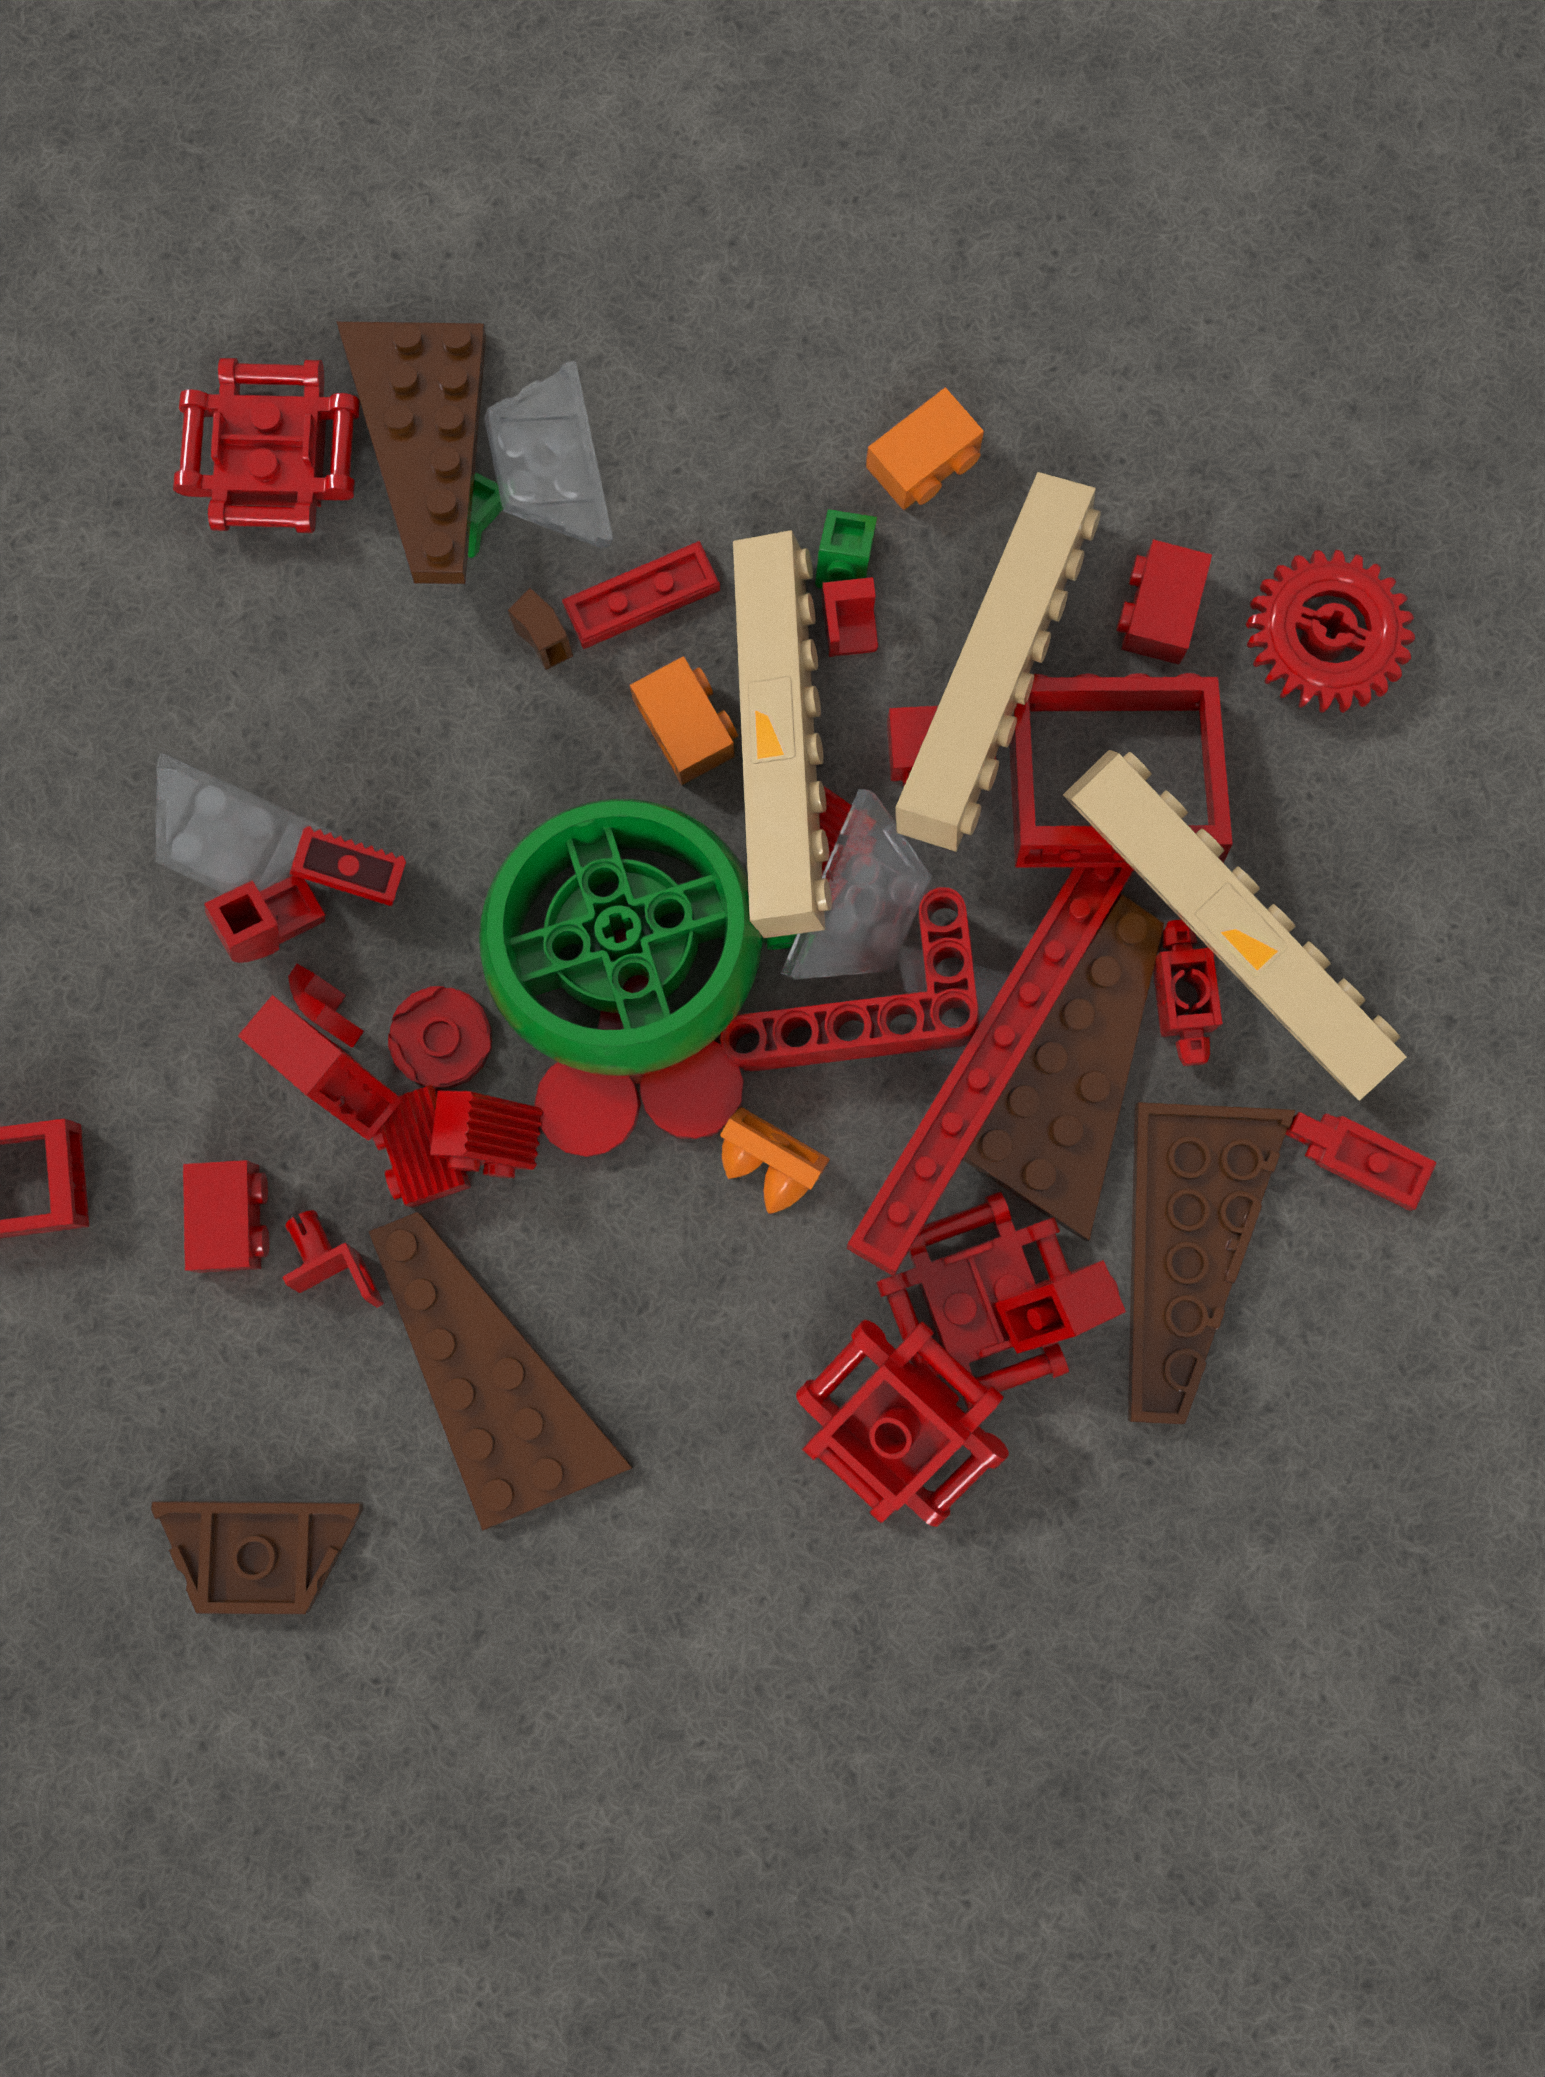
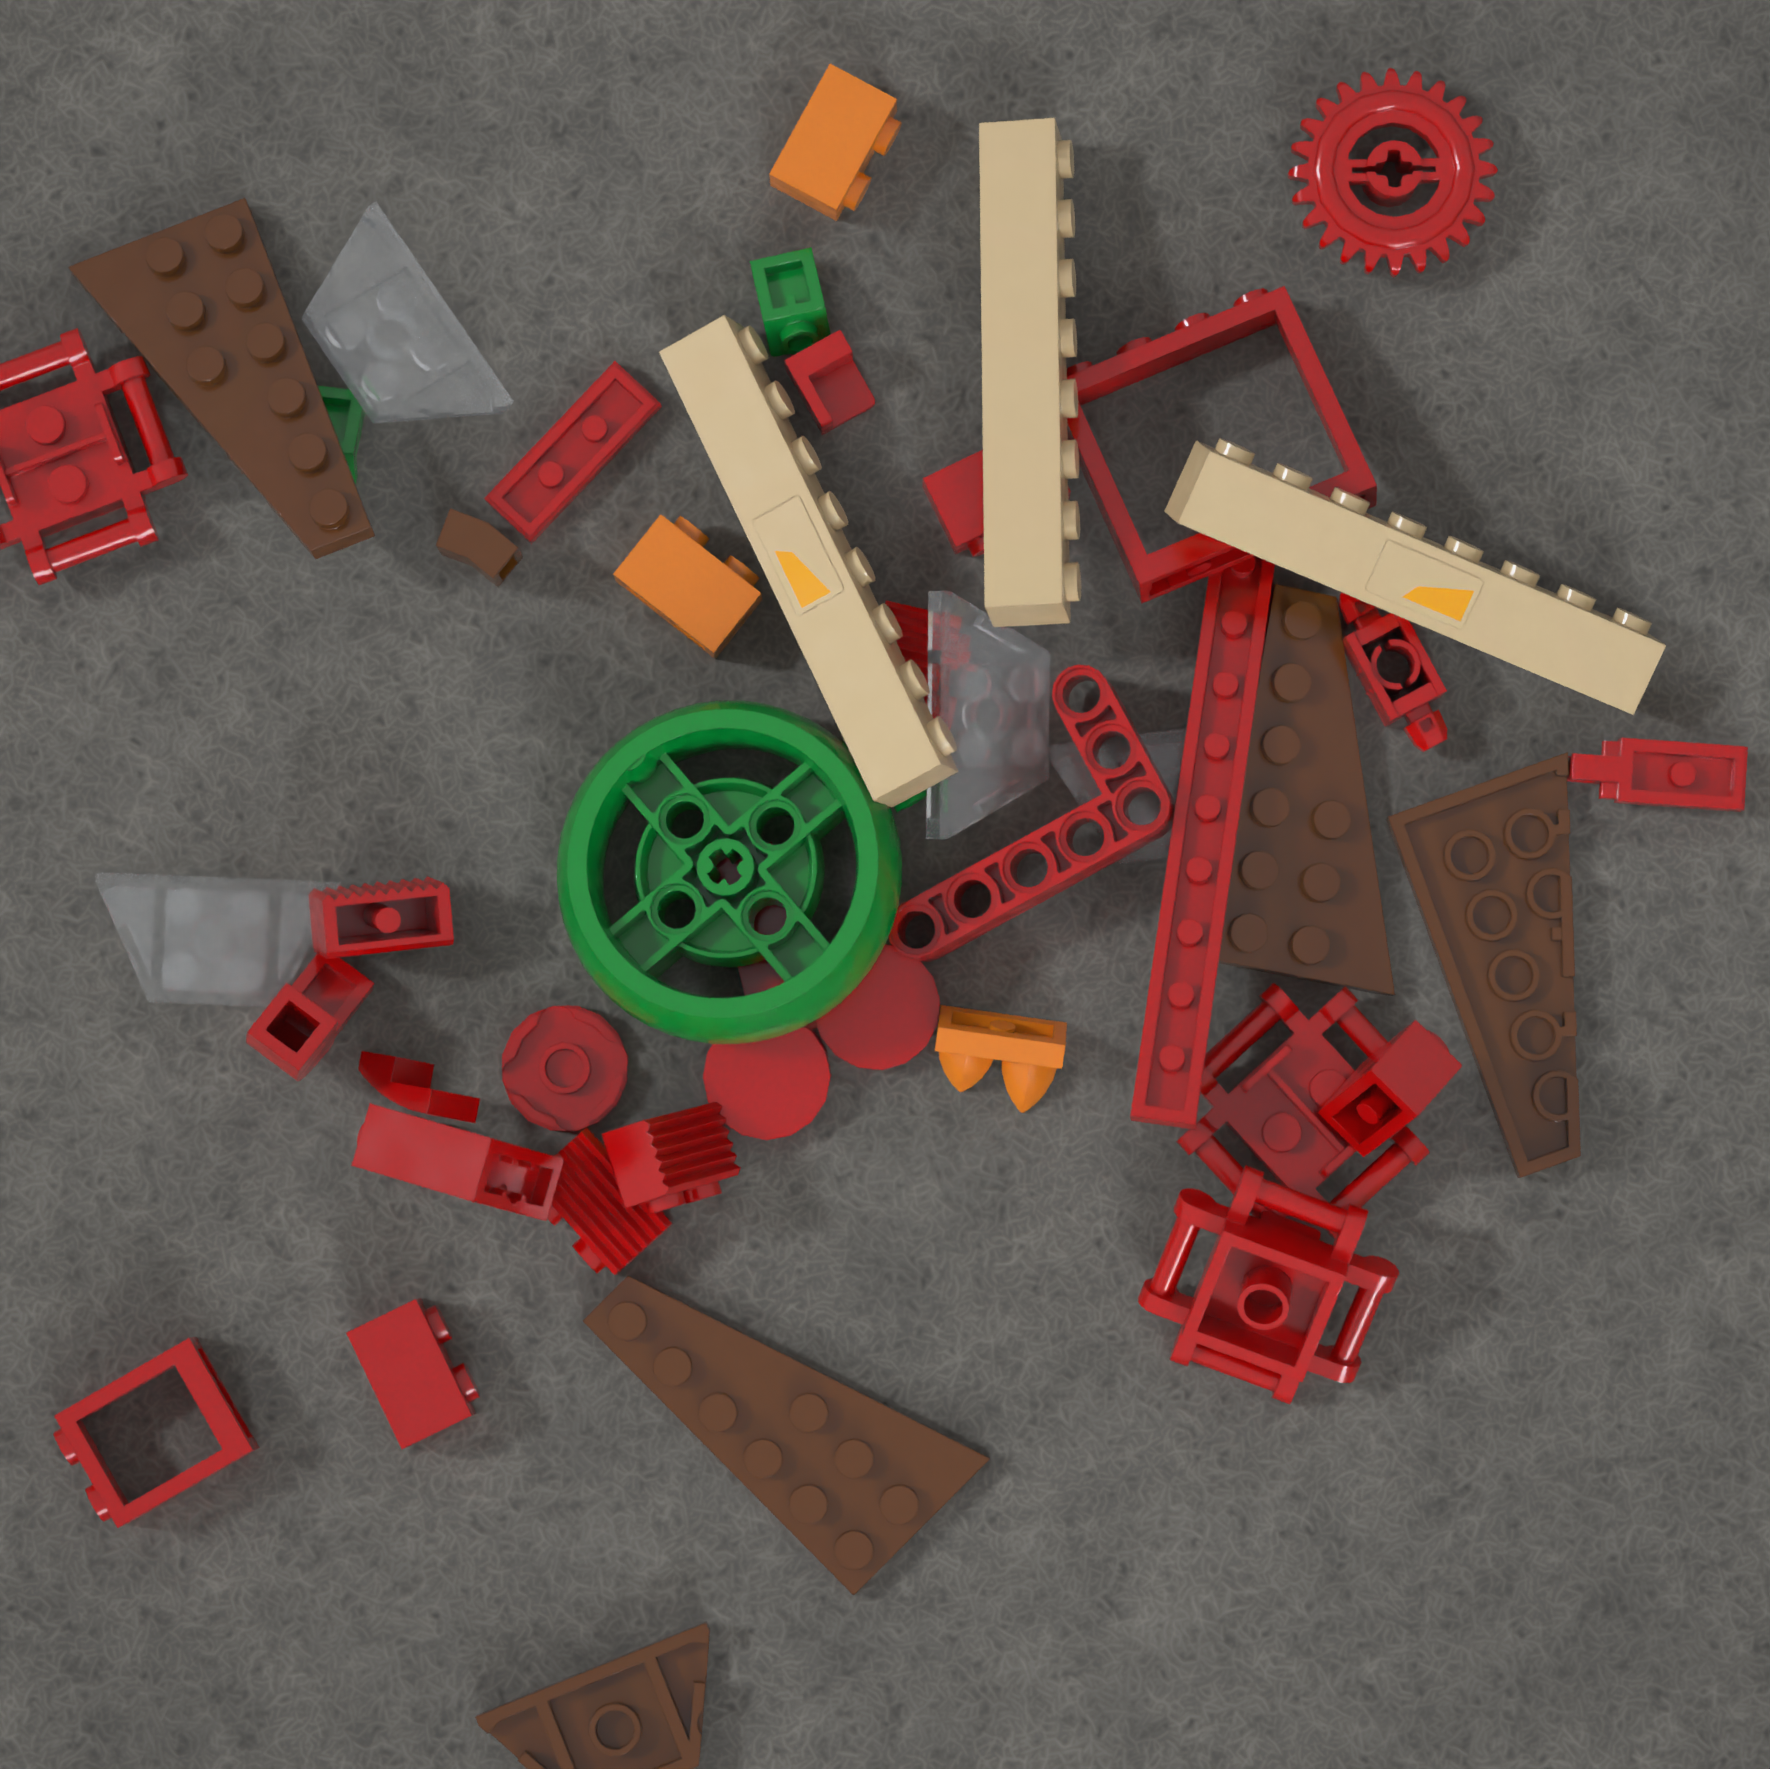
camera: 25 degrees left, 5 degrees up
red bracket [282,1210,384,1308] -> none
red brick [1116,539,1212,665] -> none

